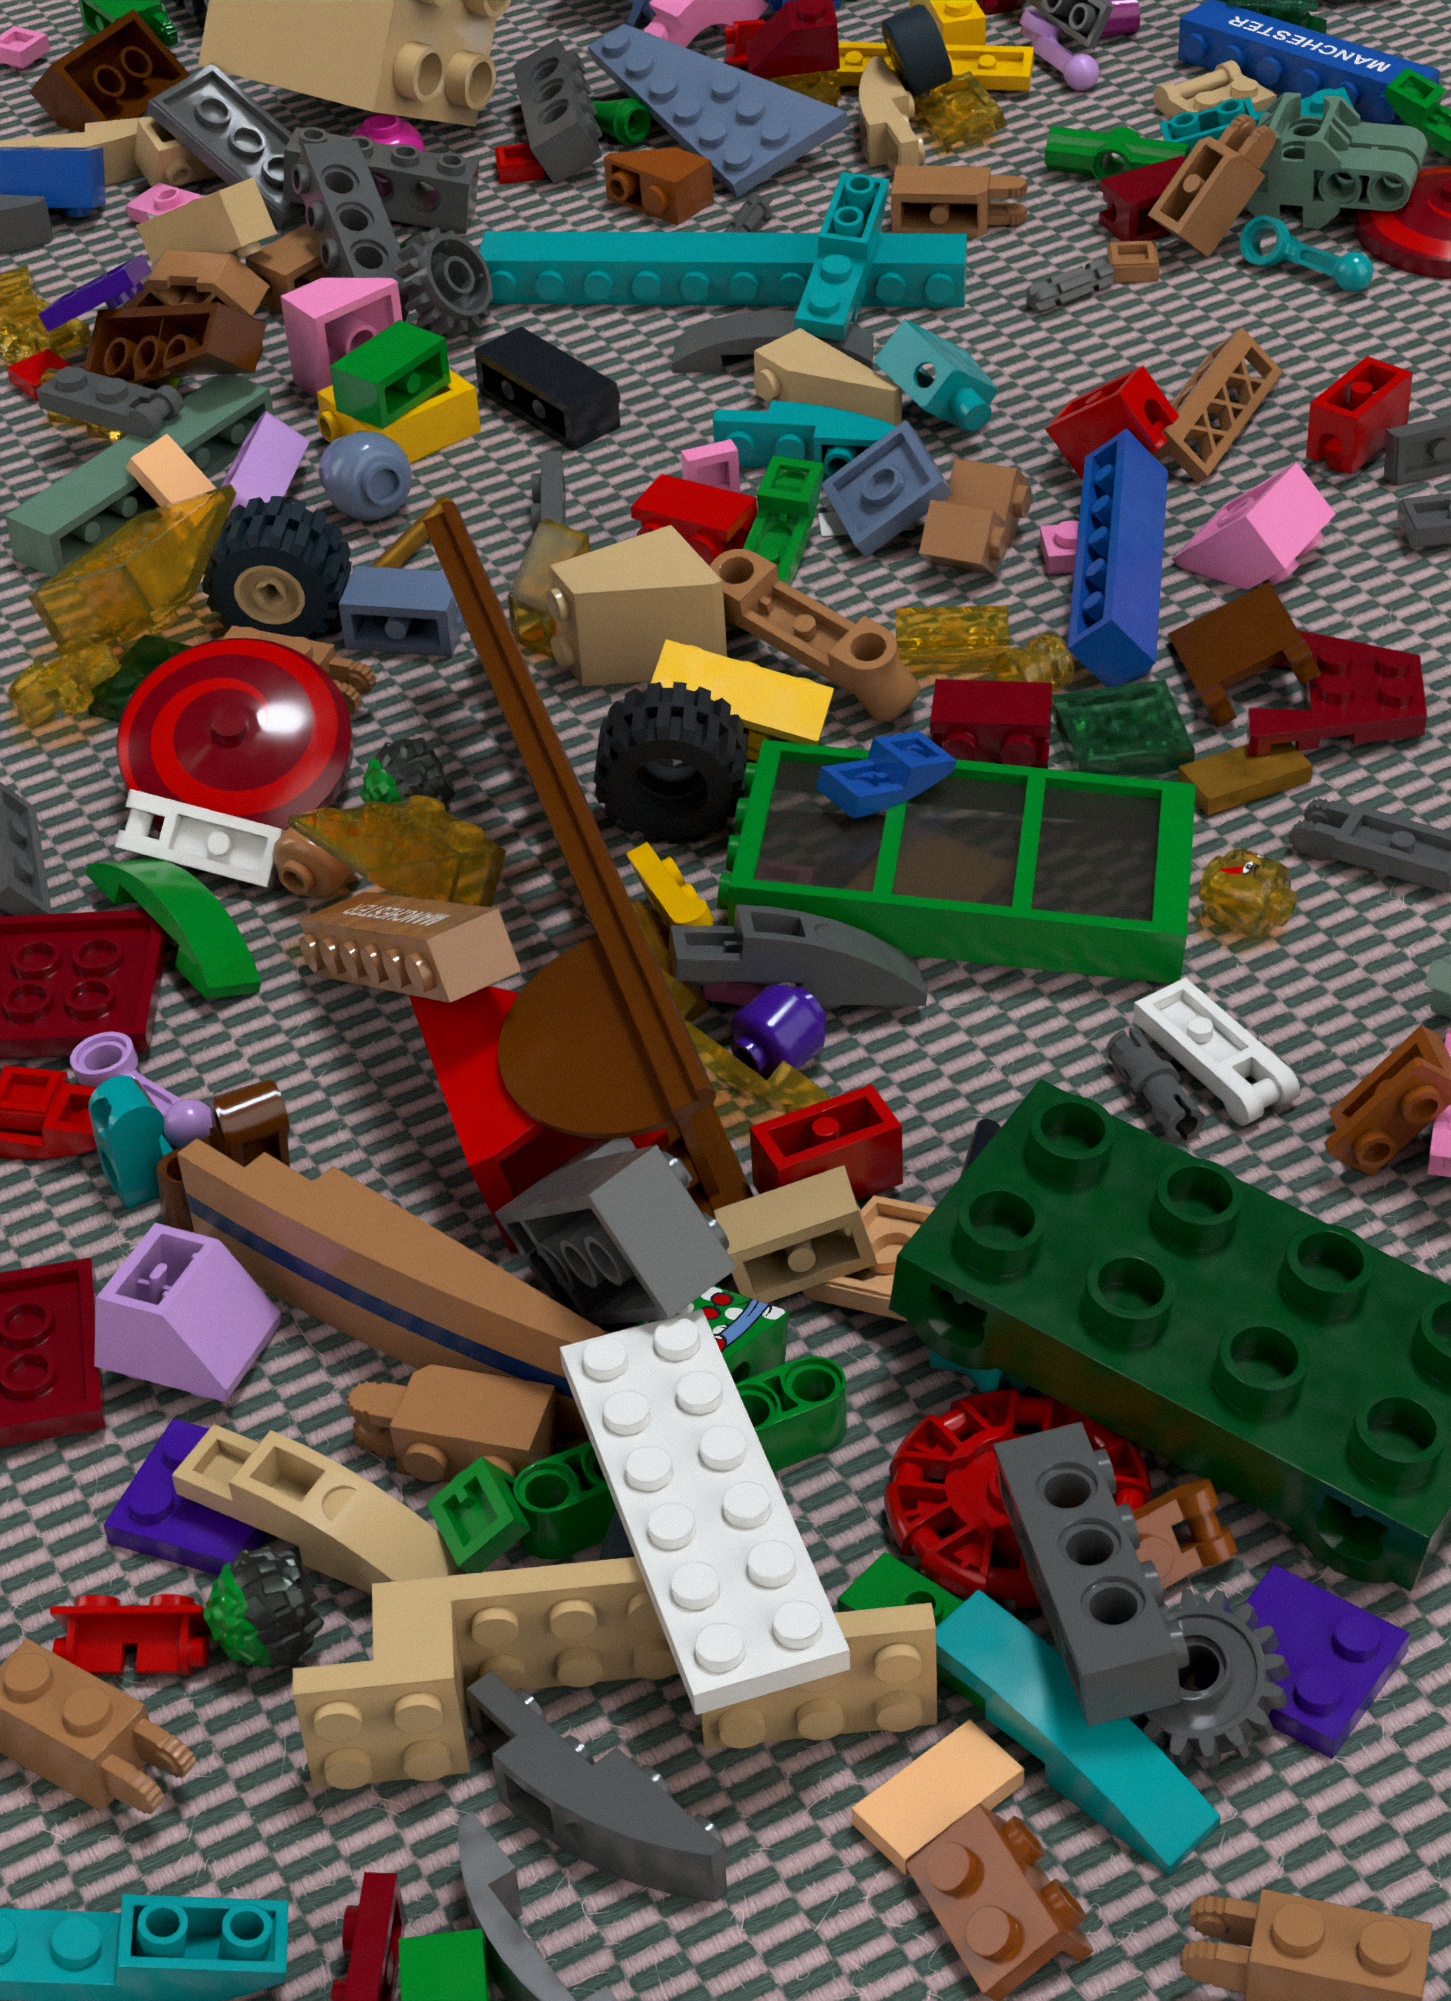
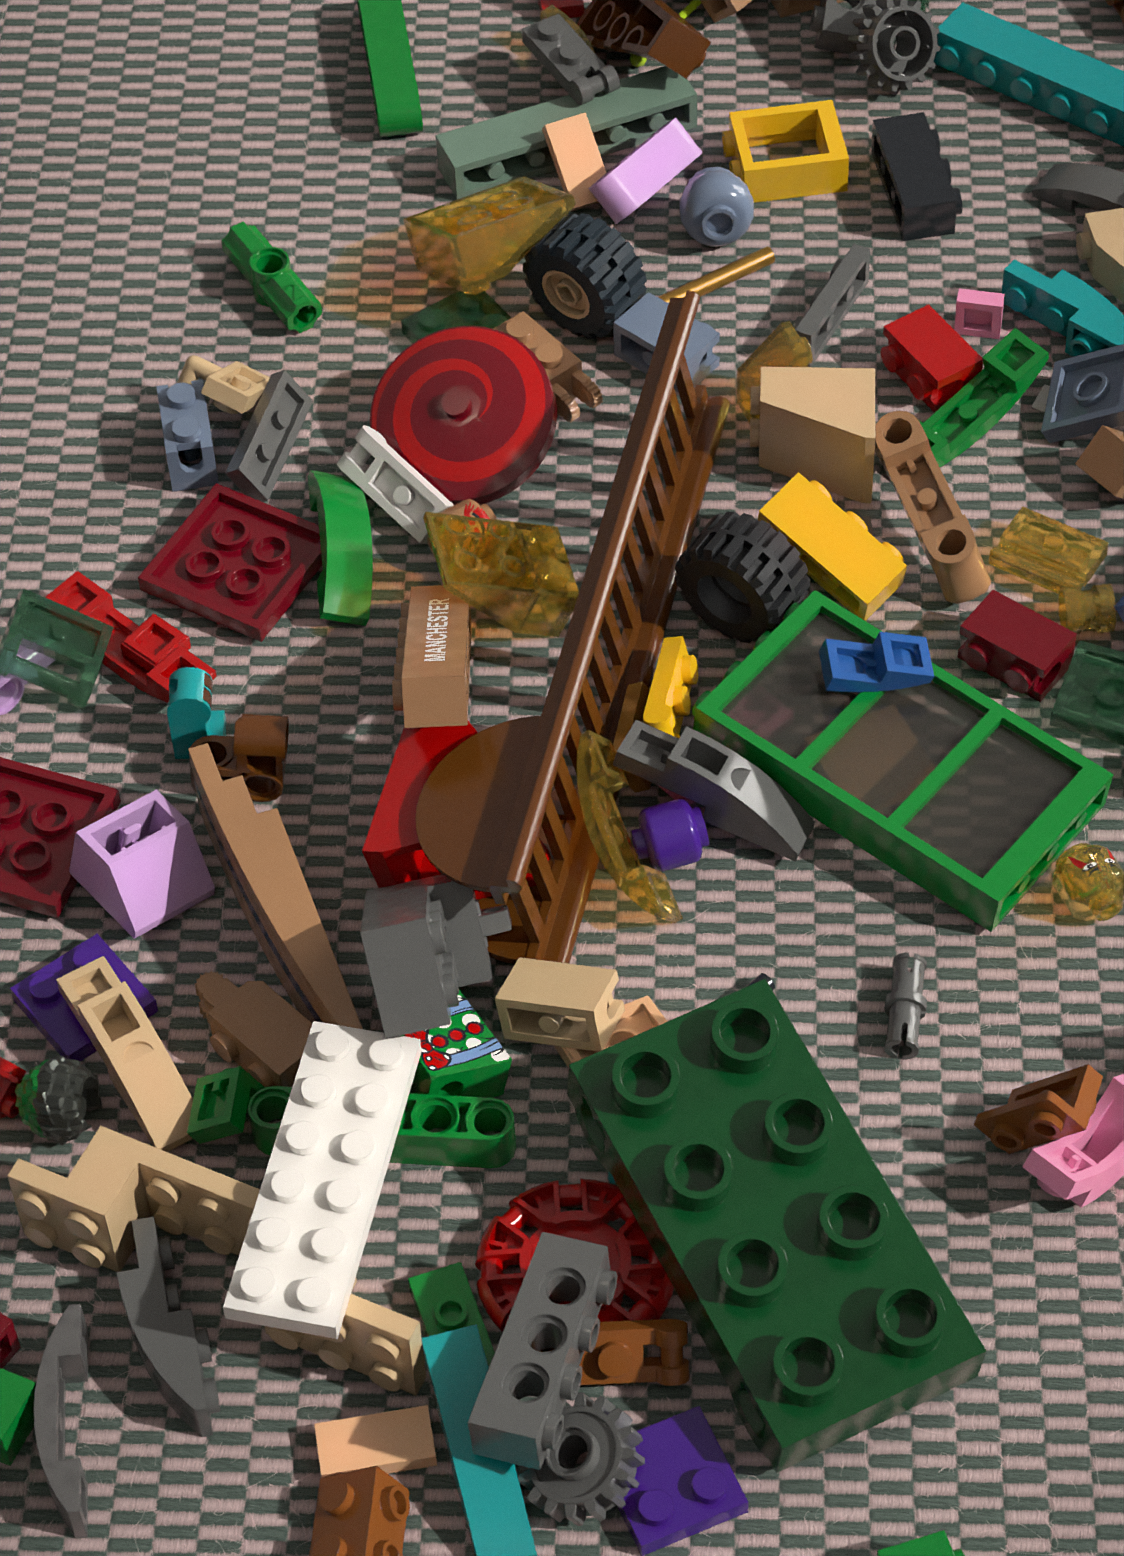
camera: 30 degrees right, 10 degrees up
clear yellow plate [8,634,121,727] -> none
lavender piece [70,1032,212,1149] -> none
bright pink slope [280,278,403,400] -> none
green brick [330,320,451,429] -> none
pearl dark grey piece [360,737,457,832] -> none
red brick [749,1084,903,1200] -> none
white plate [1134,977,1300,1126] -> none

